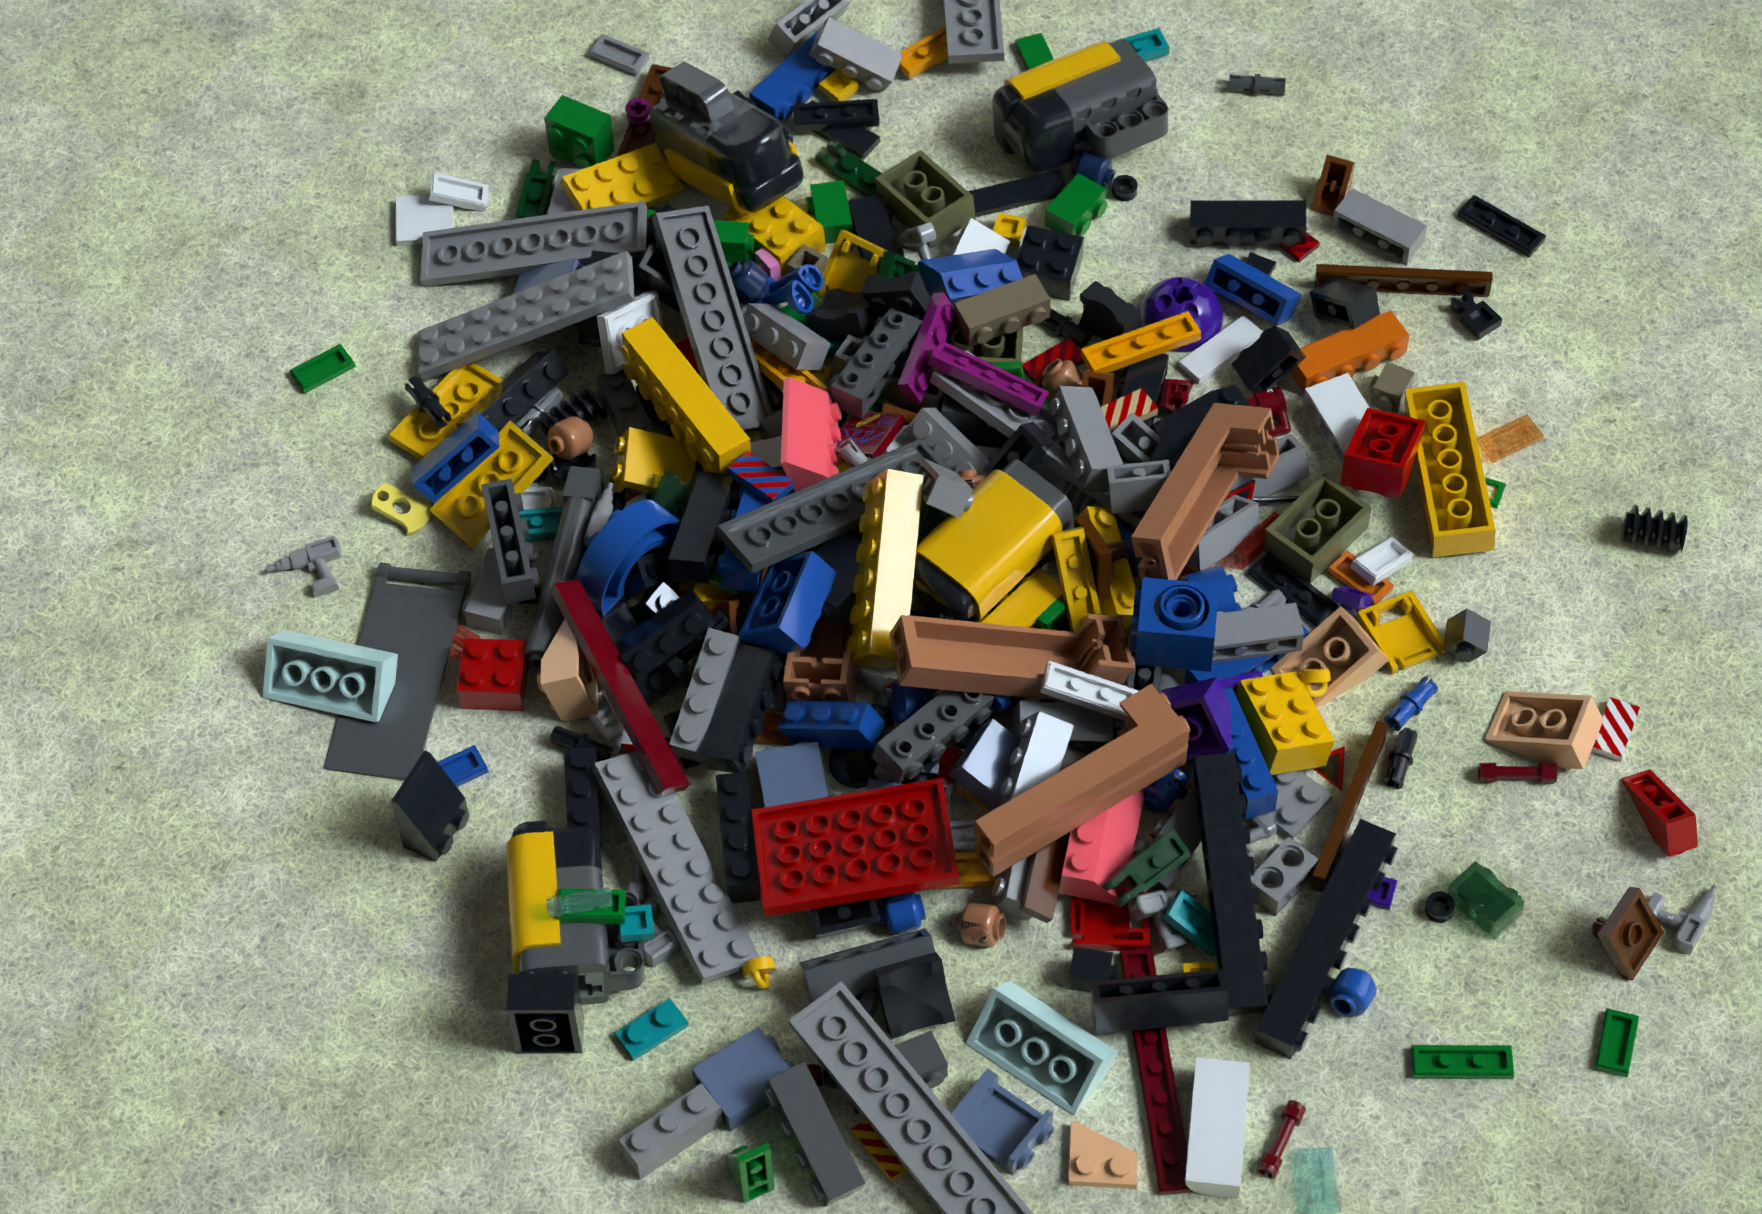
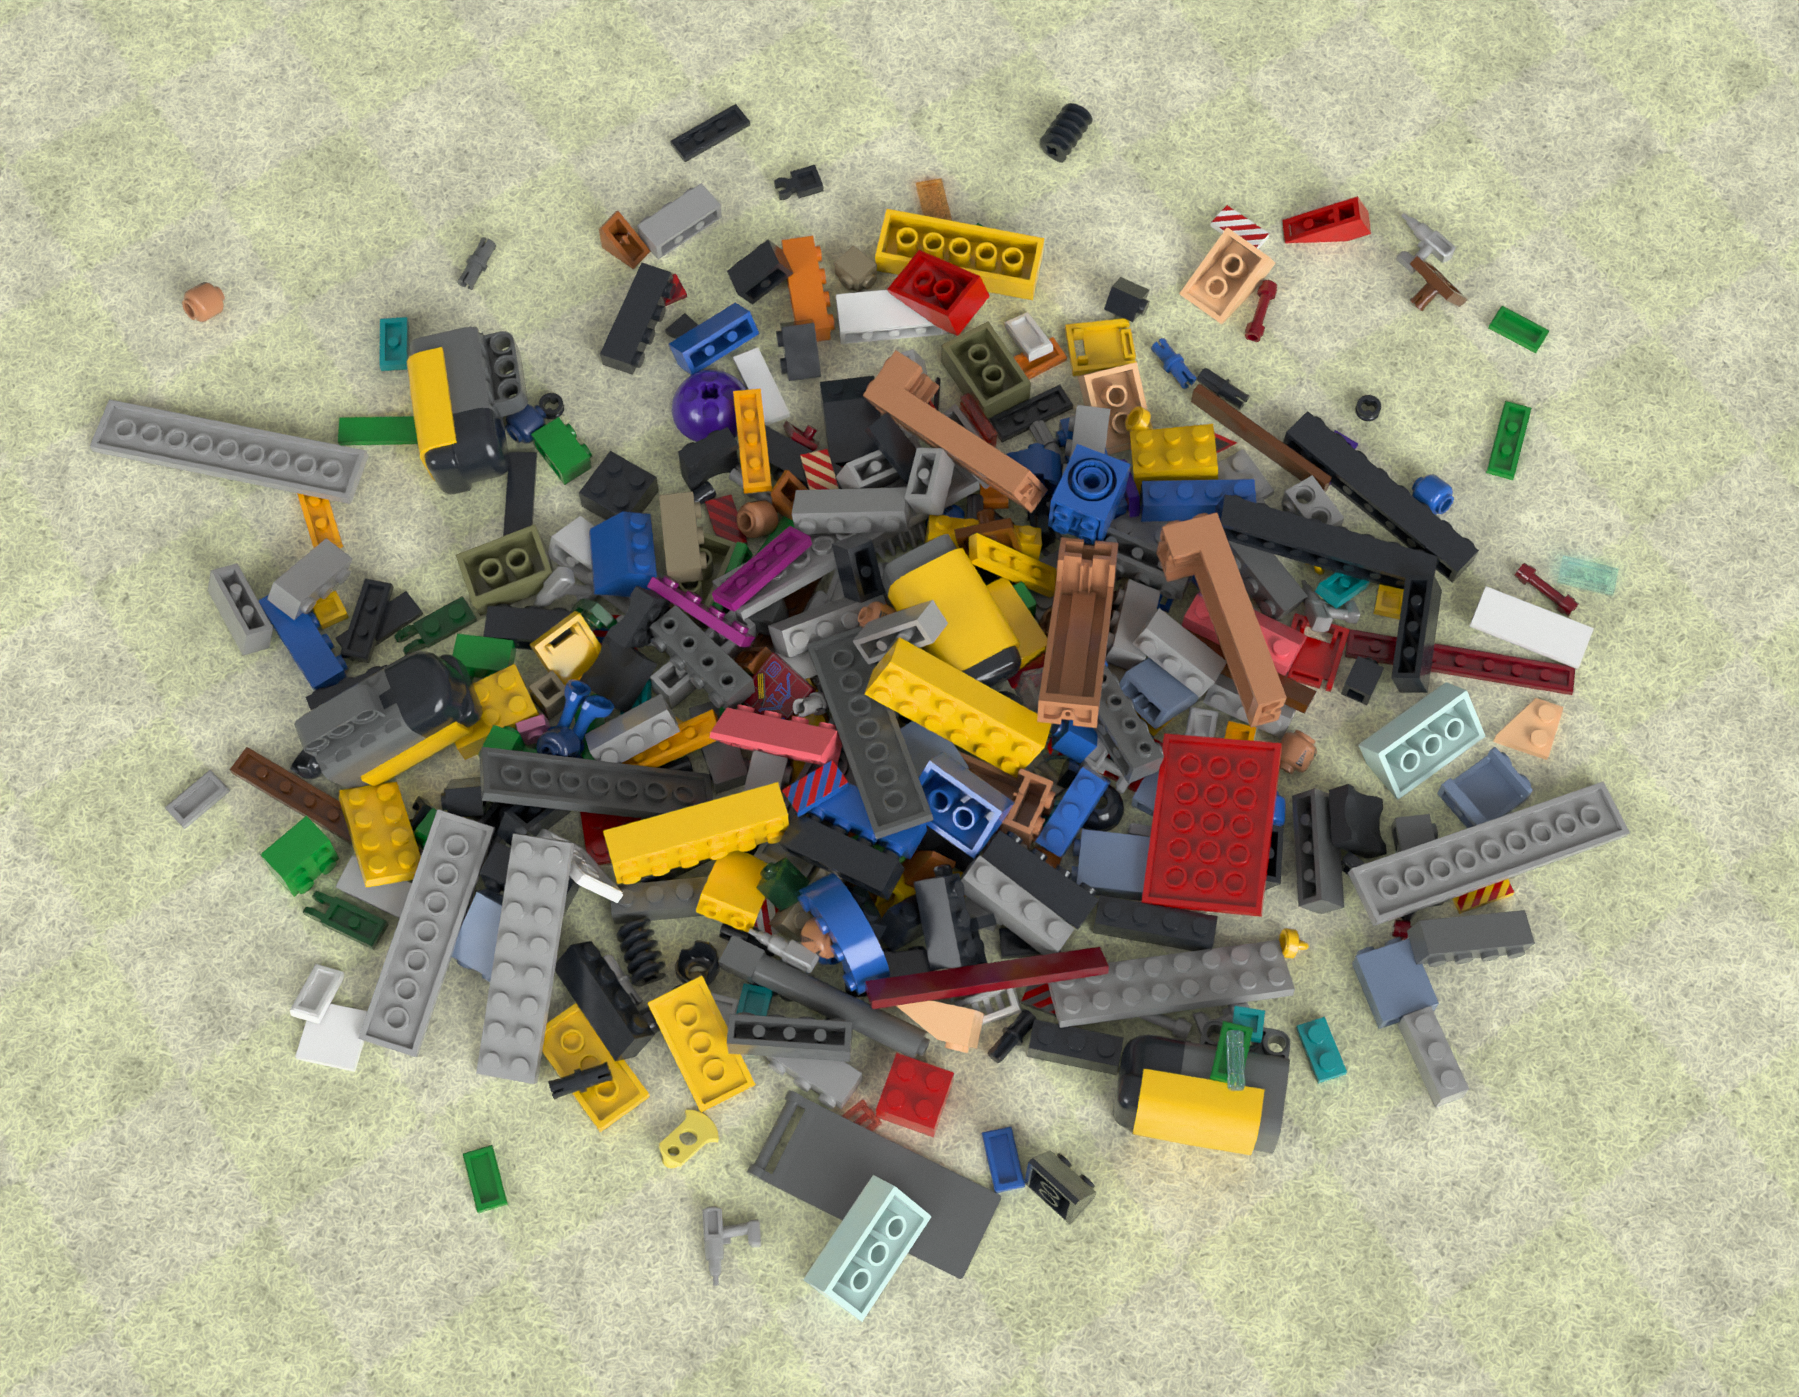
camera: 75 degrees left, 10 degrees up
blue brick [412,411,500,504] -> none
black brick [506,971,584,1054] -> none
nougat head [548,416,593,460] -> none
magenta bush [625,98,651,127] -> none
green slope [726,1143,775,1203] -> none
yellow plate [993,212,1026,247] -> none
white tile [1040,661,1138,720] -> none
dark green hinge [1103,829,1193,907] -> none
dark purple slope [1161,677,1232,760] -> none
dark red piece [1245,386,1291,438] -> none
reddish brown tile [1314,264,1493,297] -> none
dark purple plate [1331,586,1374,612] -> none
clear green brick [1447,861,1525,940] -> none

